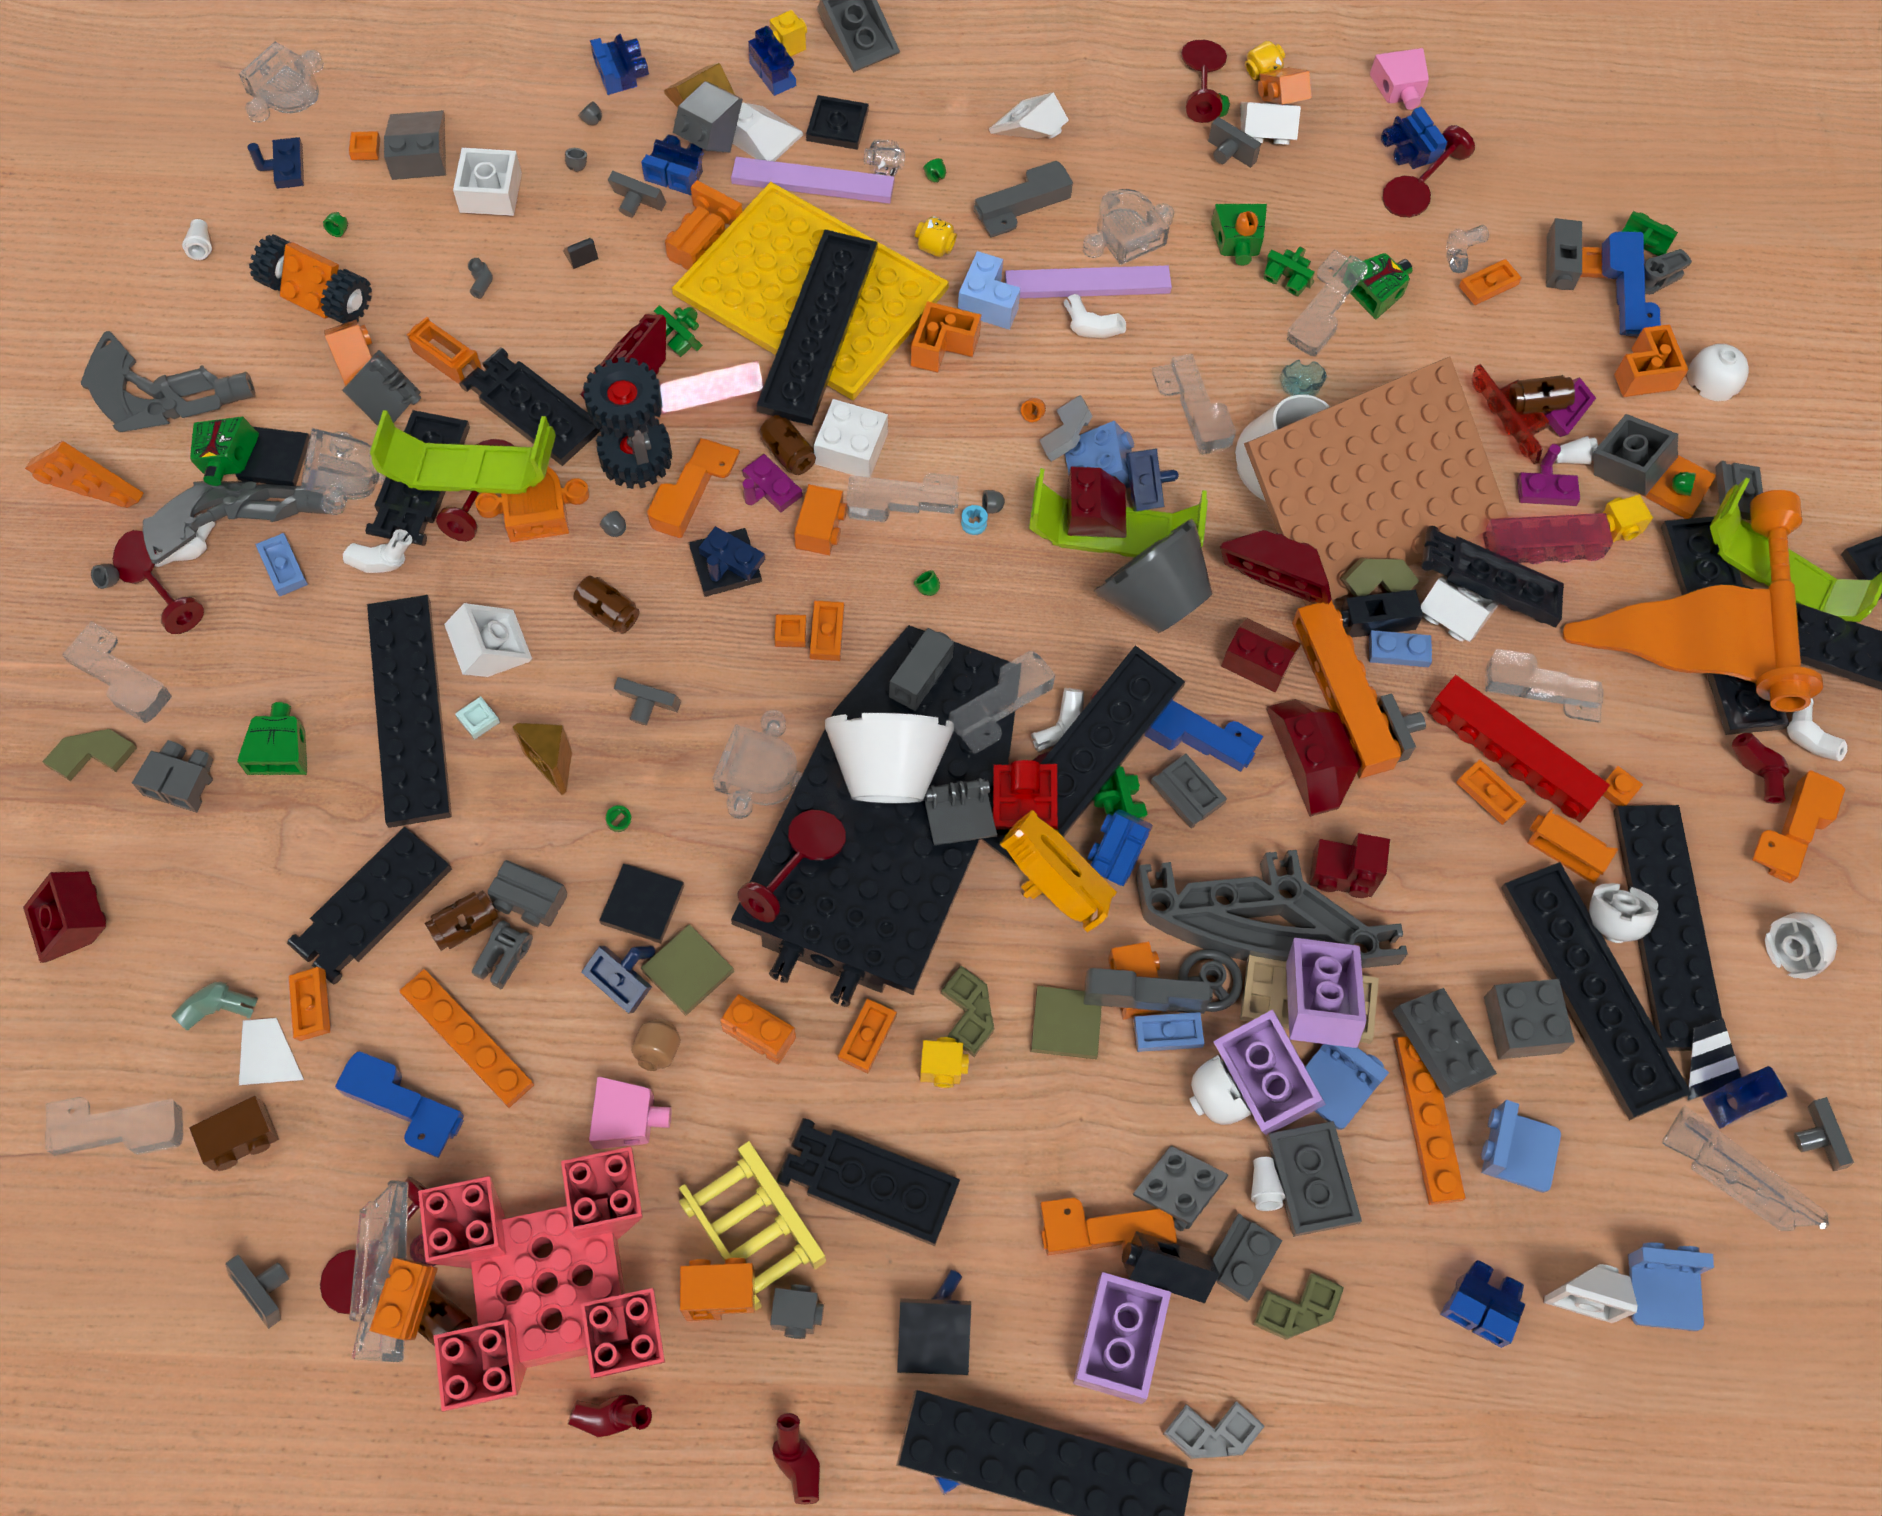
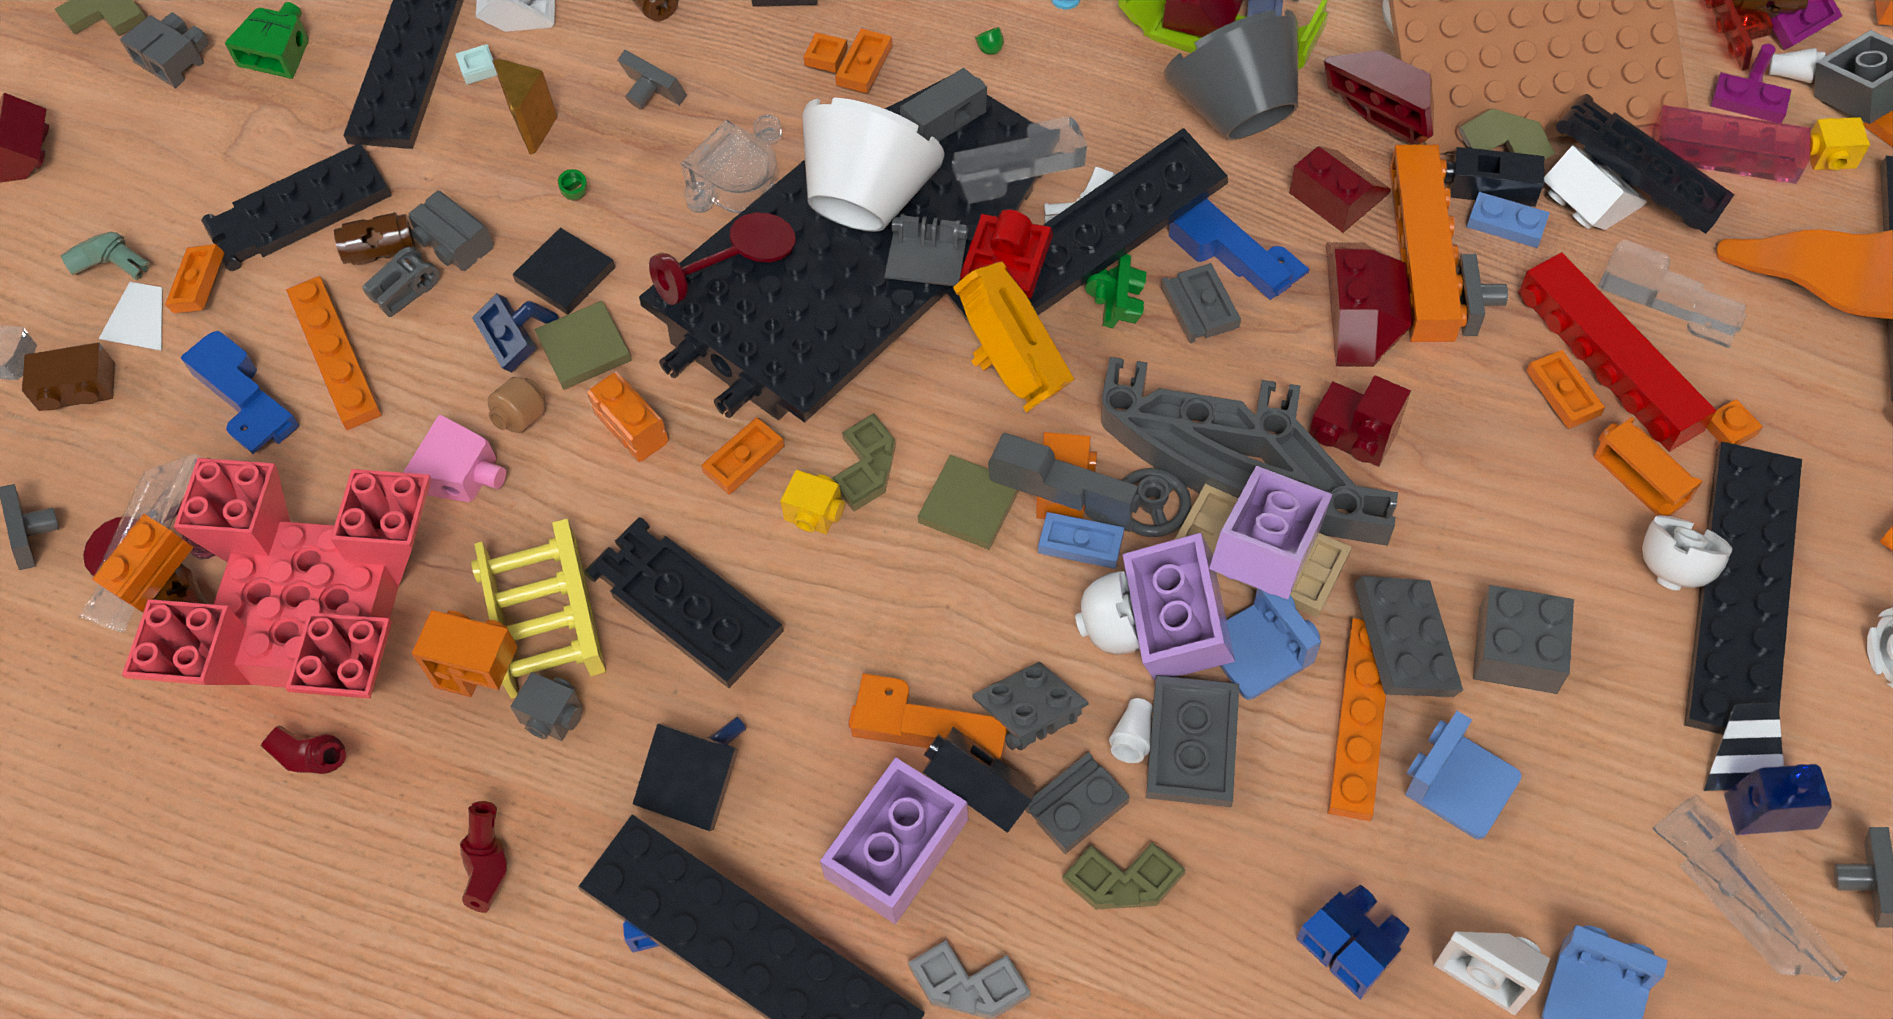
camera: 25 degrees right, 5 degrees down
blue brick [1087,809,1153,886] -> none
black plate [1501,862,1692,1121] -> none

